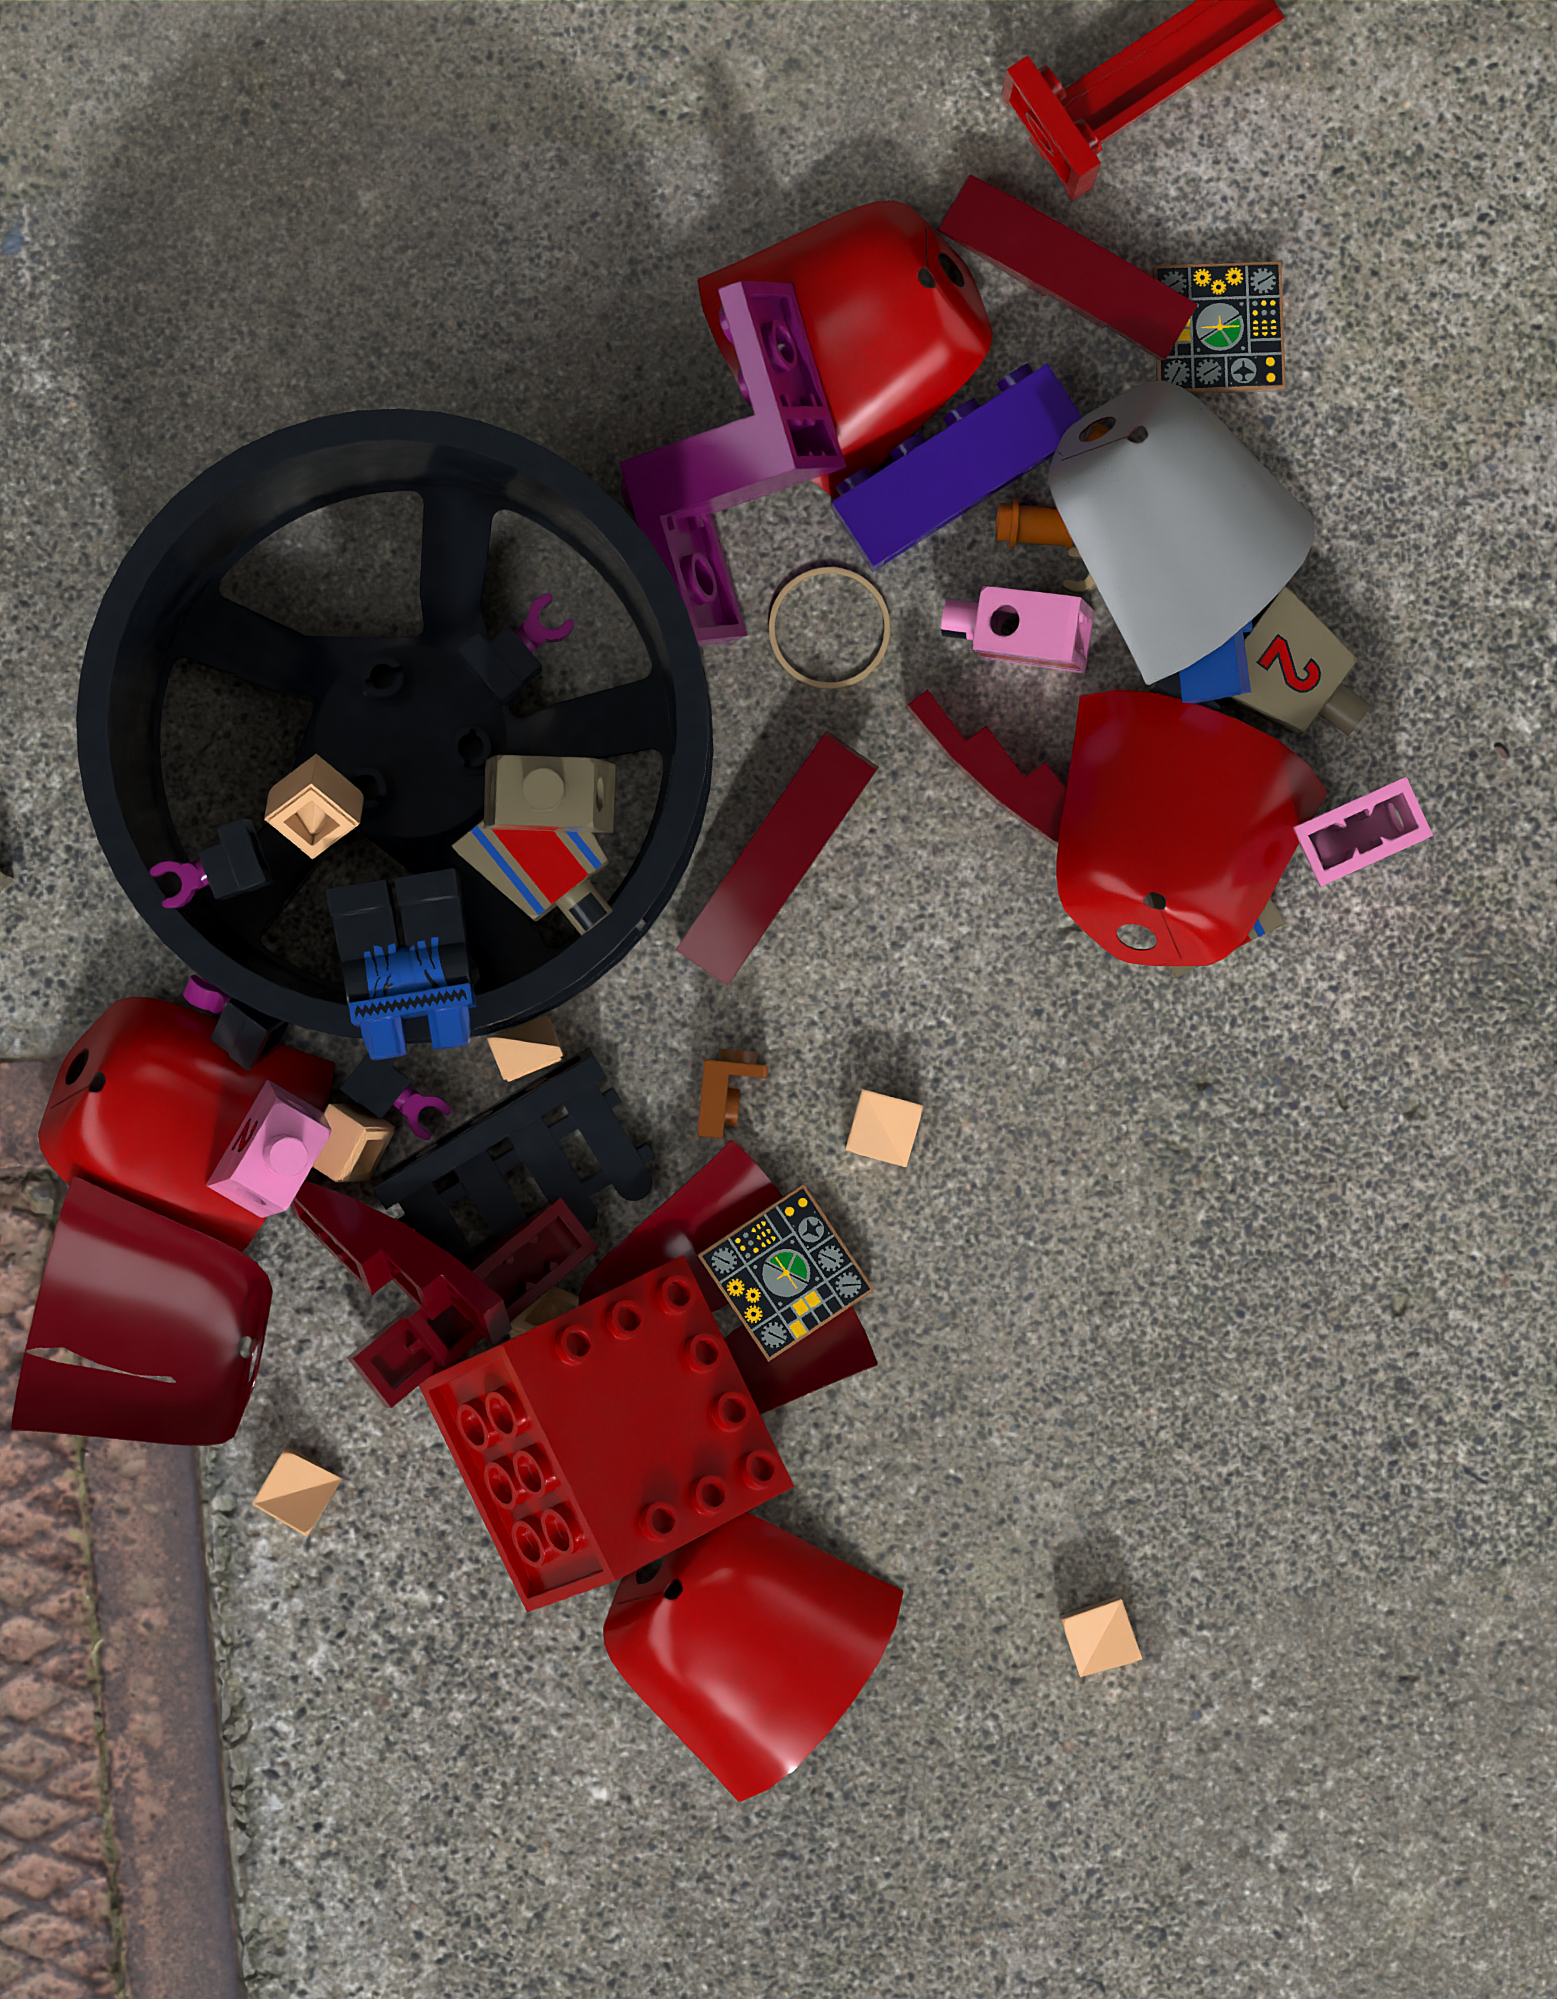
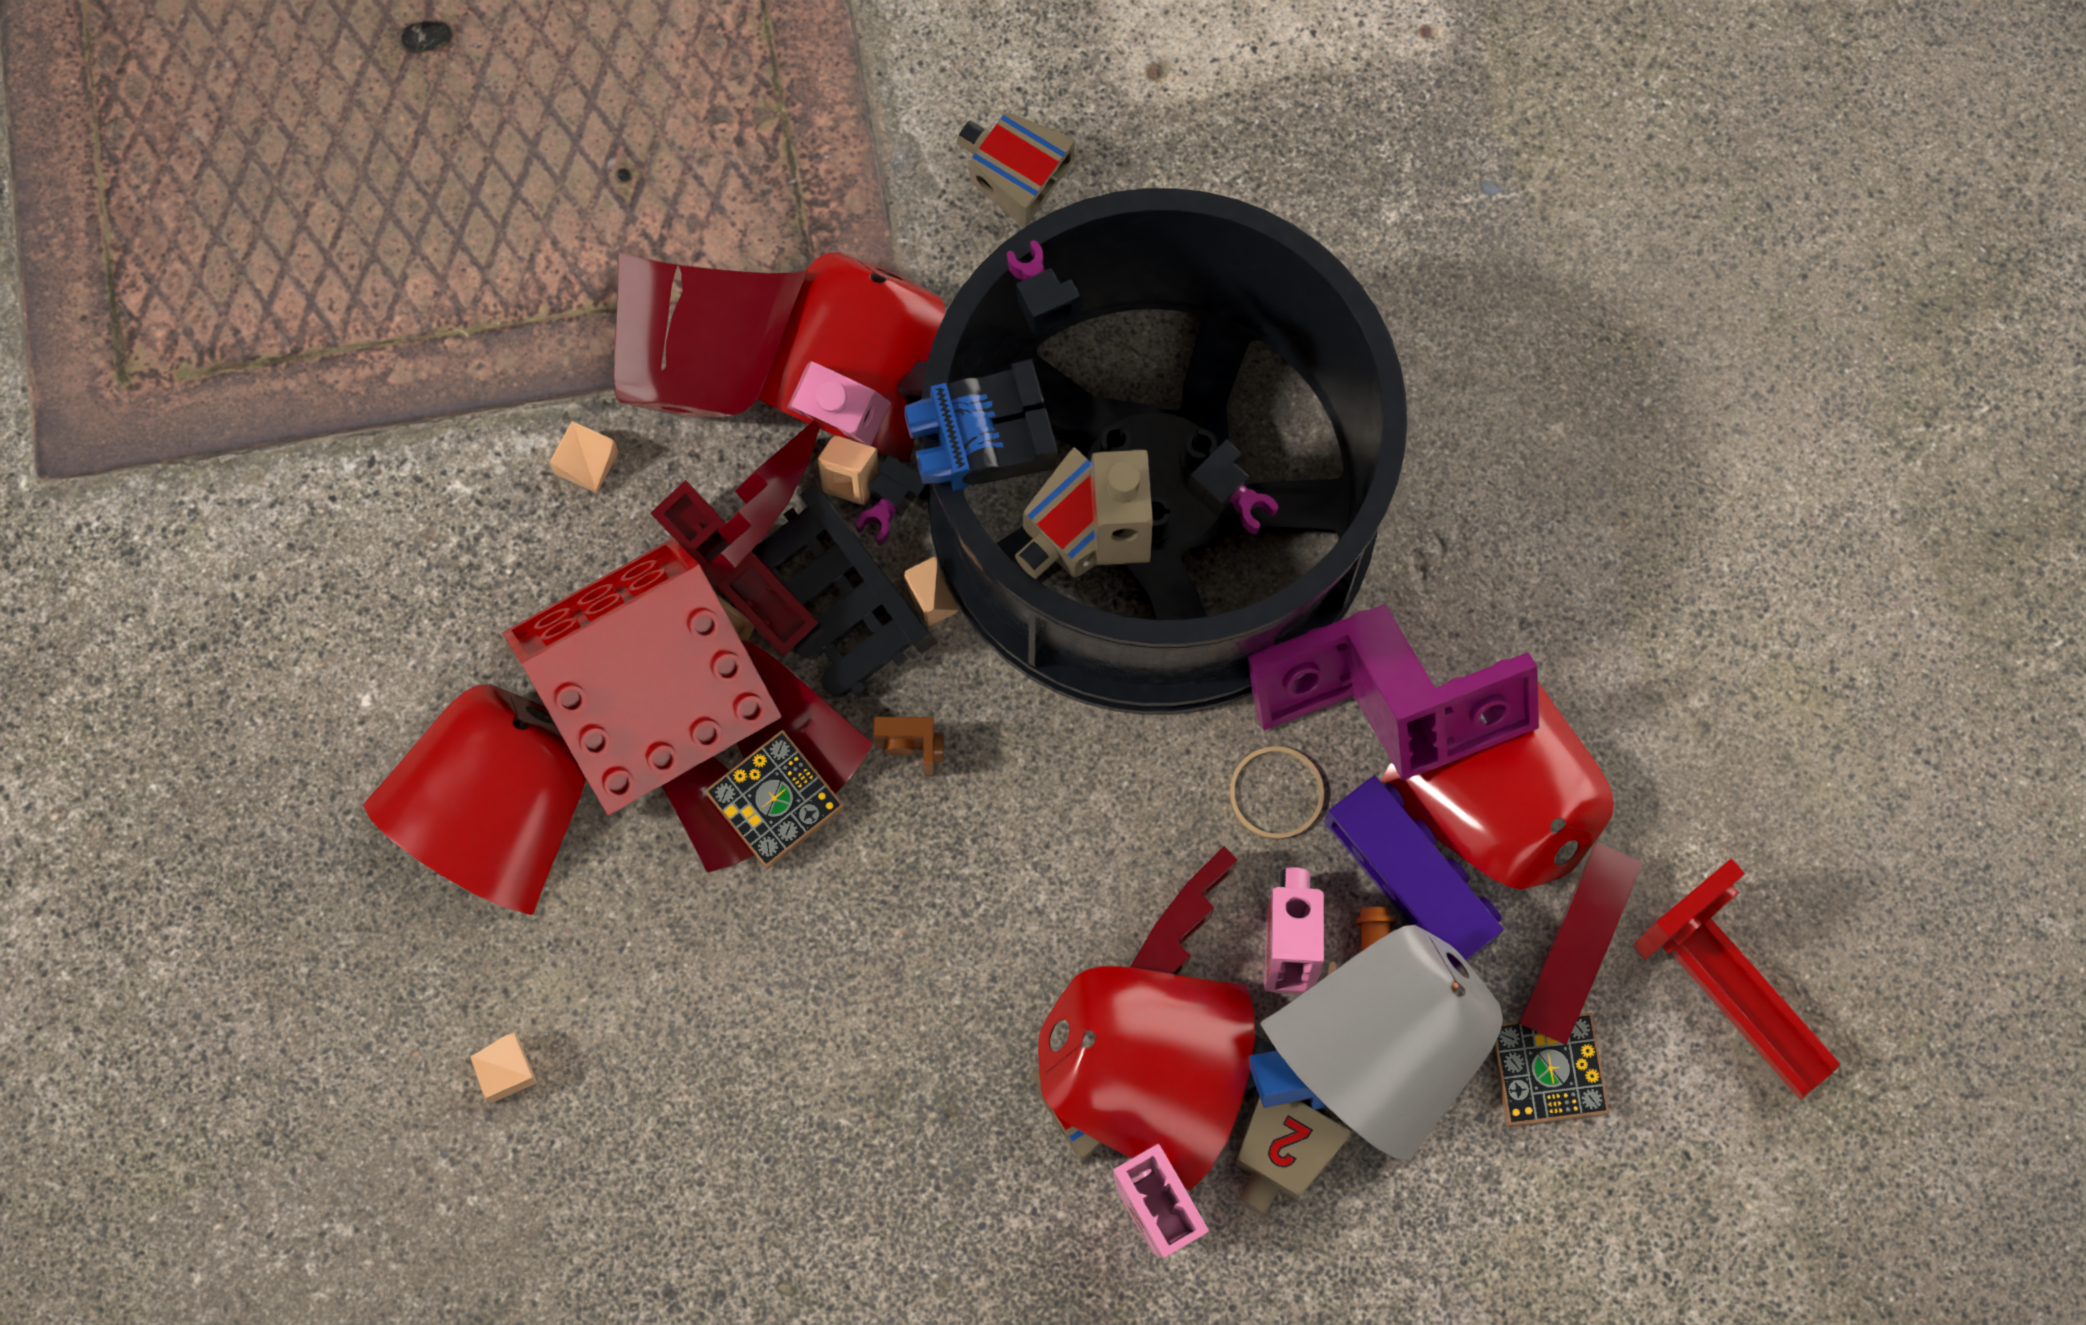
camera: 80 degrees right, 15 degrees down
light nougat slope [264,754,364,859] -> none
dark red slope [675,731,879,986] -> none
light nougat slope [845,1089,924,1167] -> none

